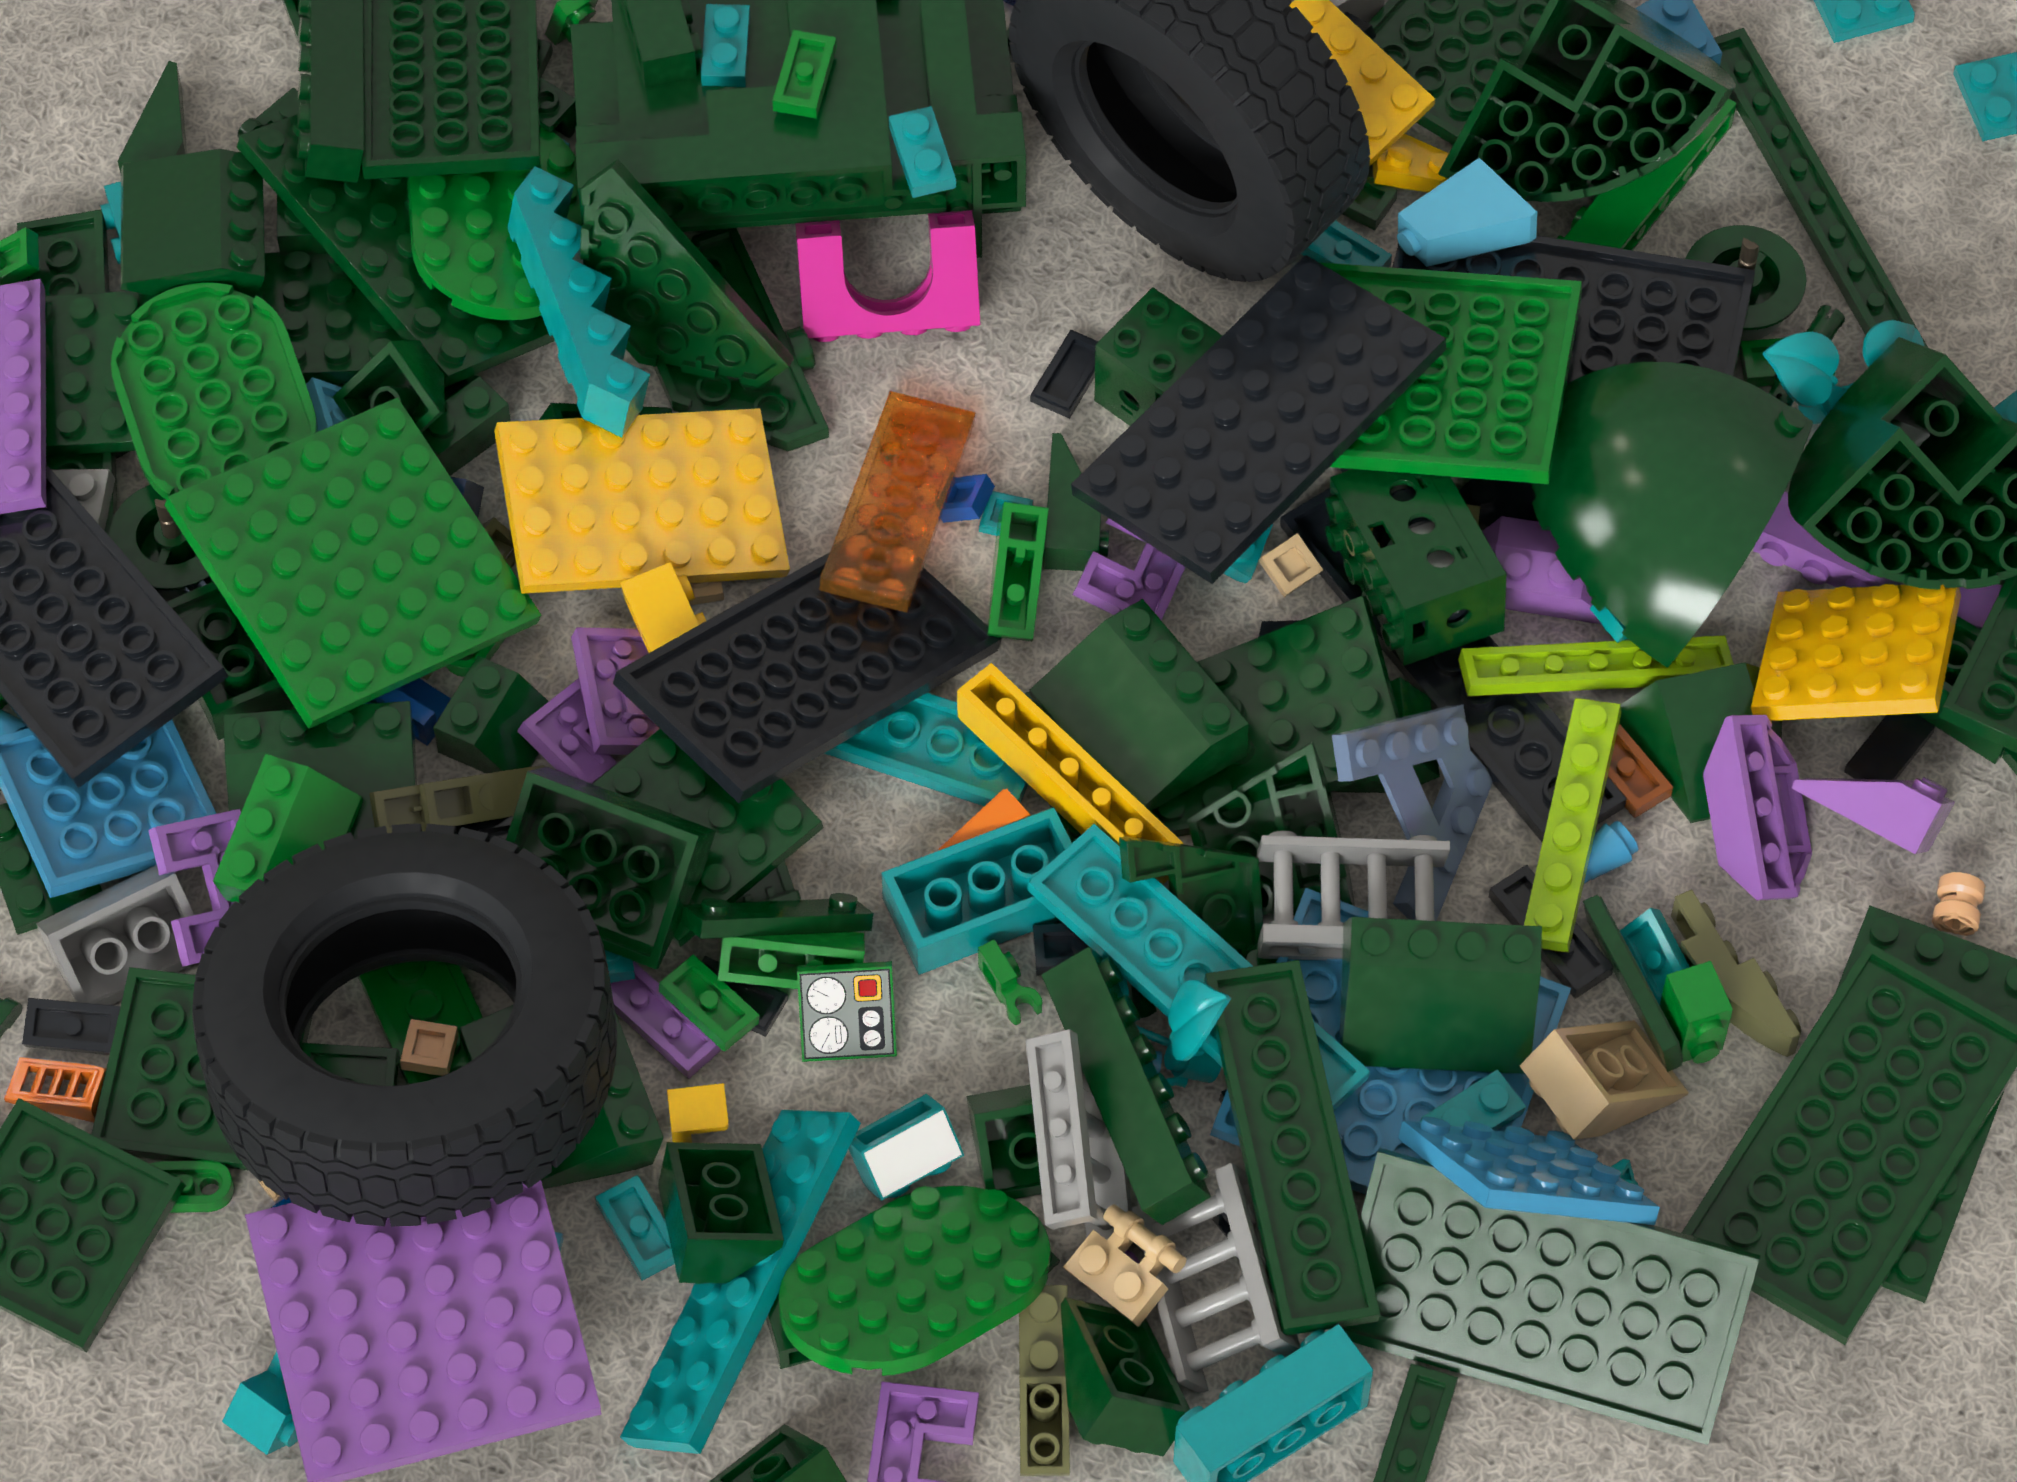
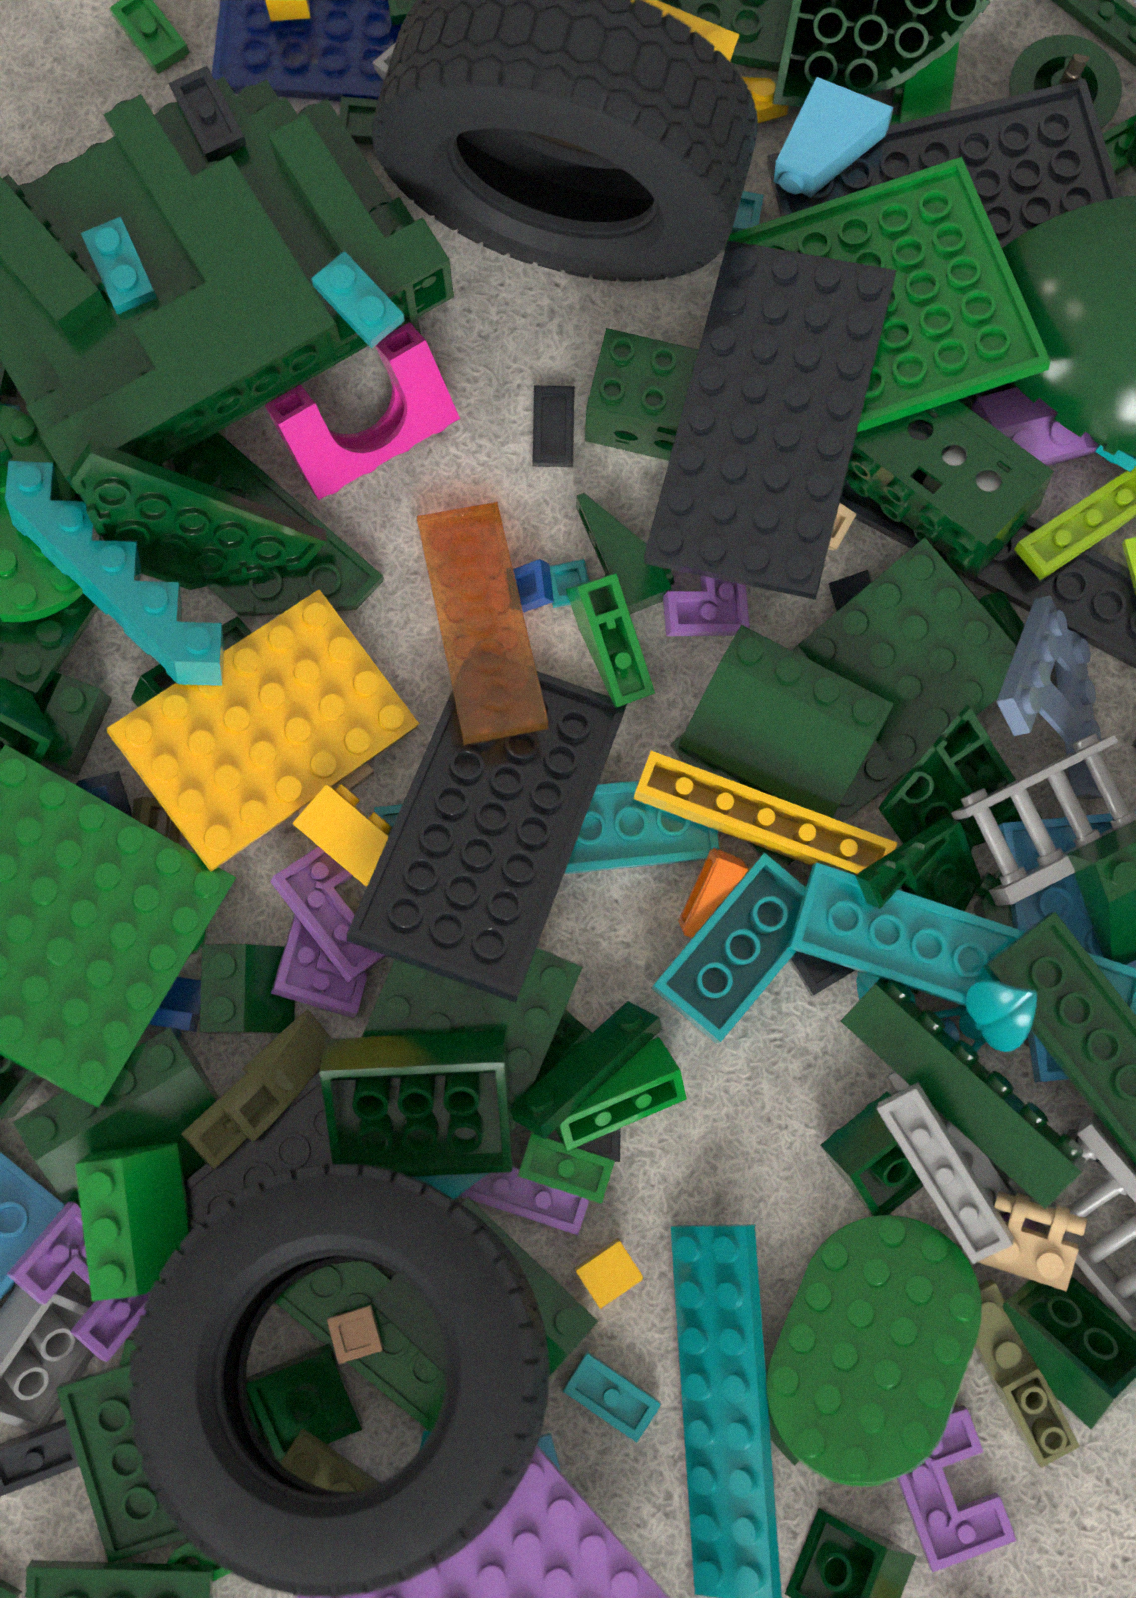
camera: 30 degrees left, 20 degrees up
orange slope [4,1057,106,1123] -> none
dark green slope [658,1142,784,1284] -> none
green plate [772,30,837,119] -> none
dark green tile [785,326,816,372] -> none
tile [797,961,897,1062] -> none
brick [849,1093,964,1201] -> none
green plate [978,939,1042,1025] -> none

